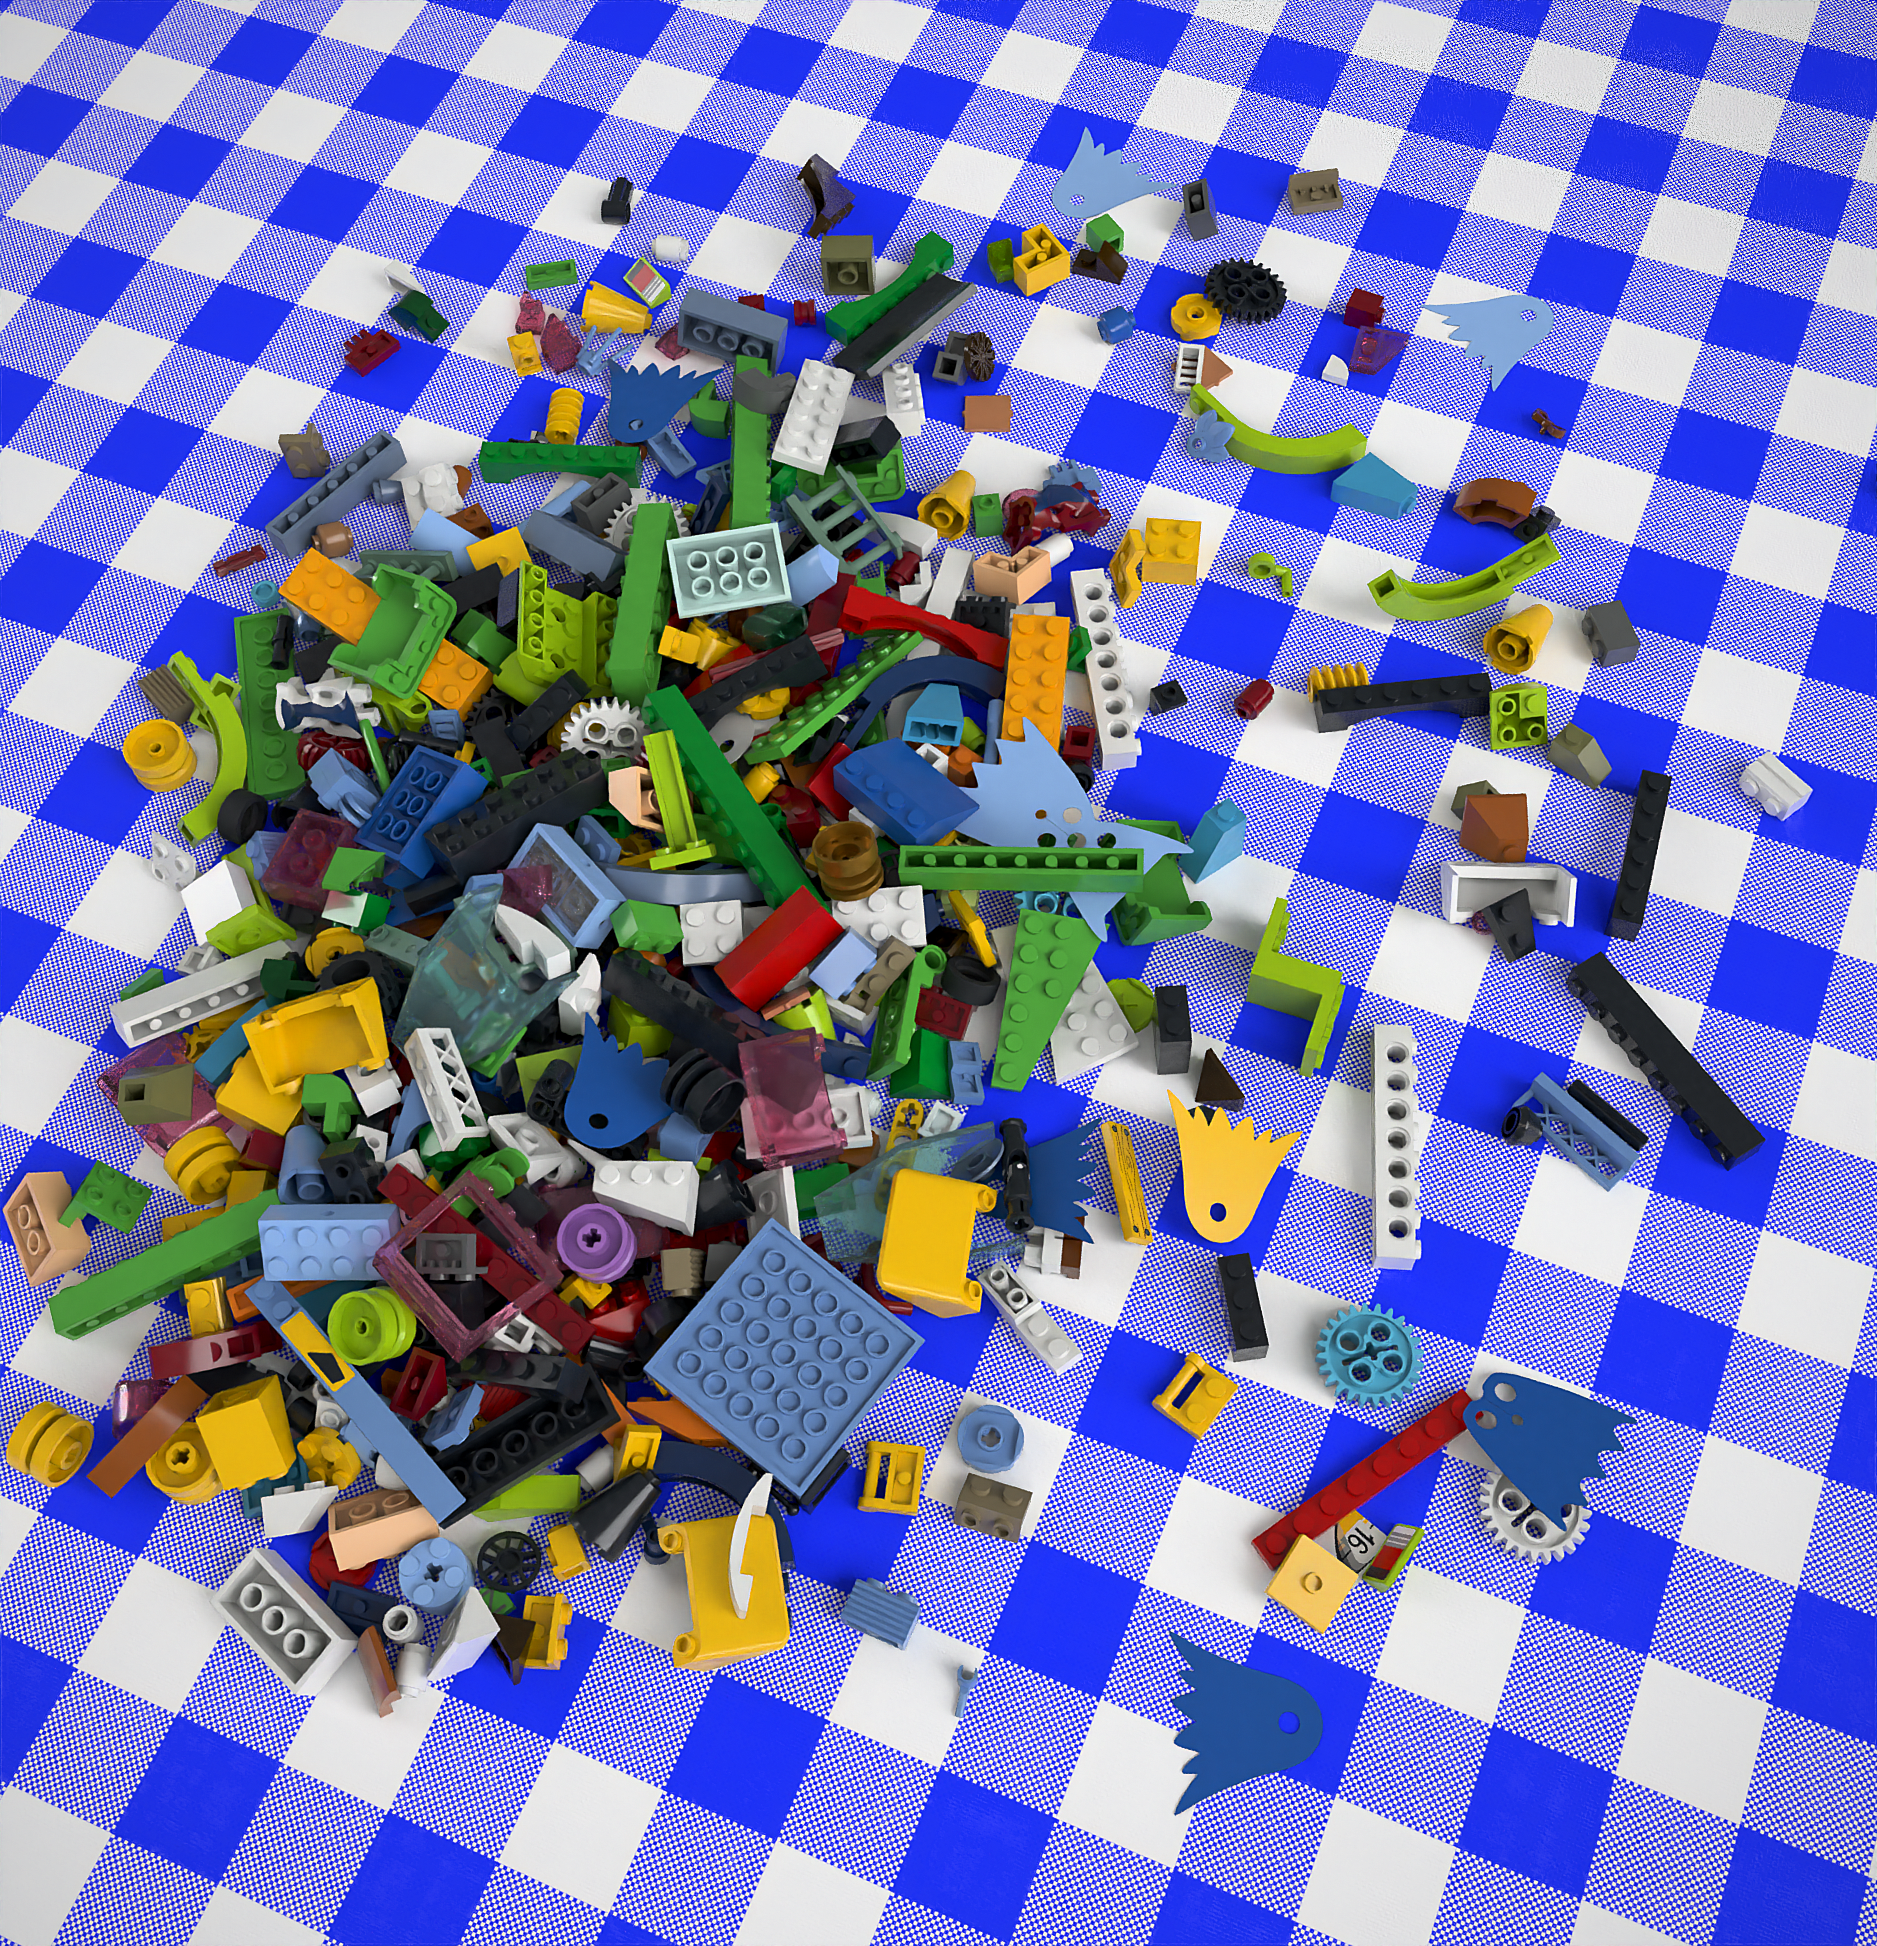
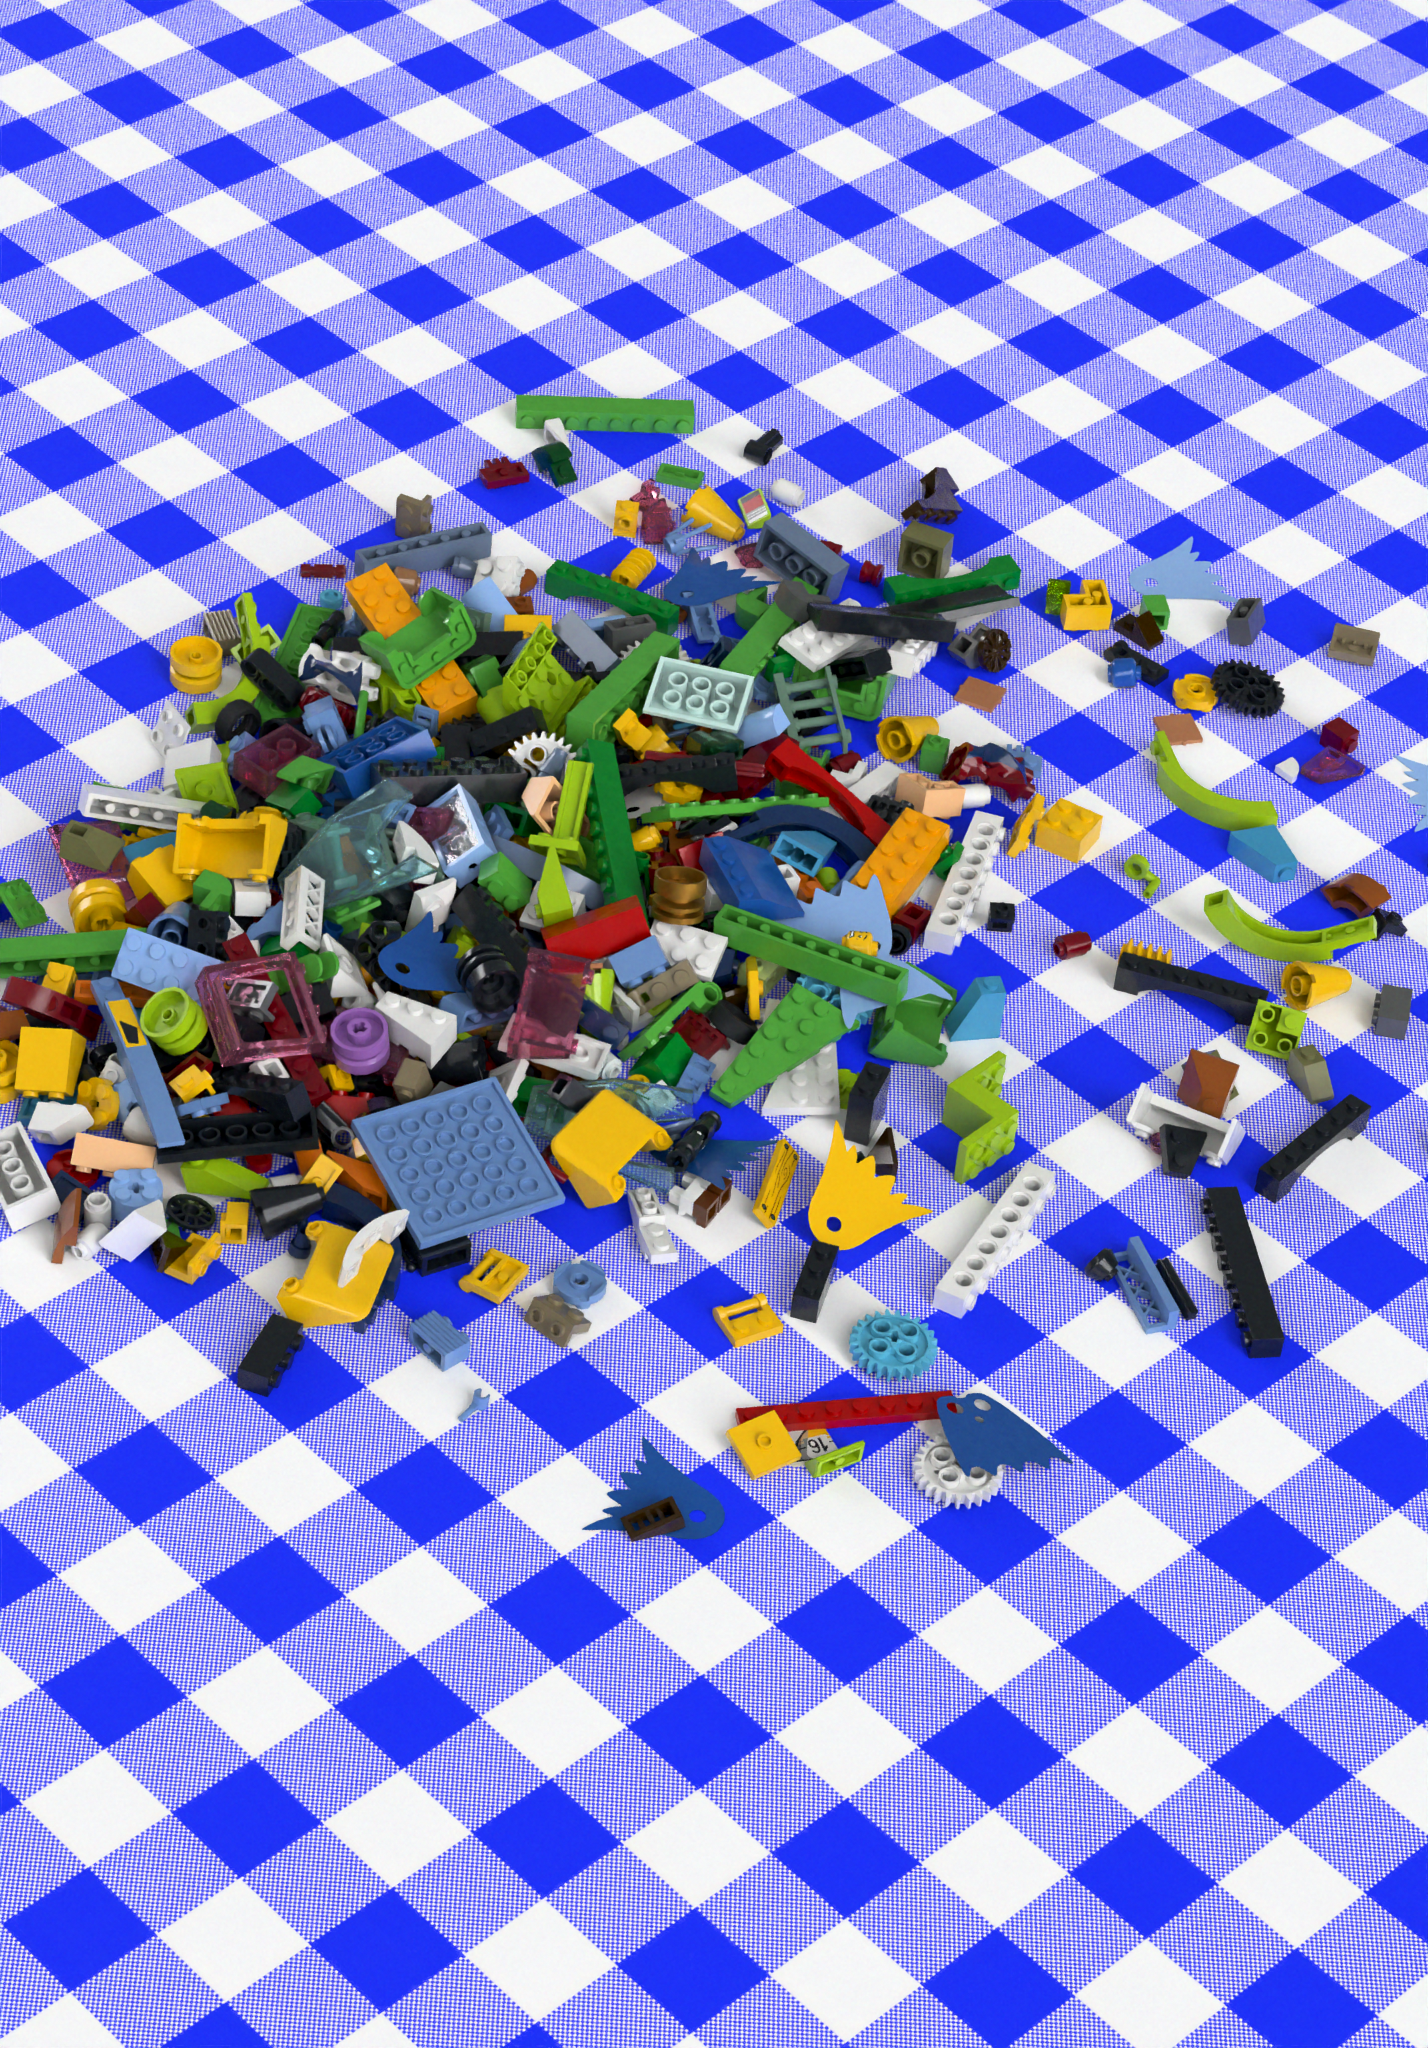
camera: 15 degrees right, 20 degrees down
white slope [863,512,938,561] -> none
white slope [1173,343,1205,394] -> none
medium blue plate [1186,410,1235,463] -> none
none -> yellow bracket [169,1064,216,1103]
none -> black brick [237,1314,305,1397]
none -> black beam [240,648,305,712]
none -> bright green brick [515,395,695,434]
none -> lime slope [534,845,574,927]
none -> sand blue cone [537,747,568,782]
none -> black brick [546,1072,595,1114]
none -> dark brown slope [620,1496,685,1542]
none -> black arch [806,602,957,643]
none -> yellow head [841,931,878,957]
none -> black plate [1103,640,1169,687]

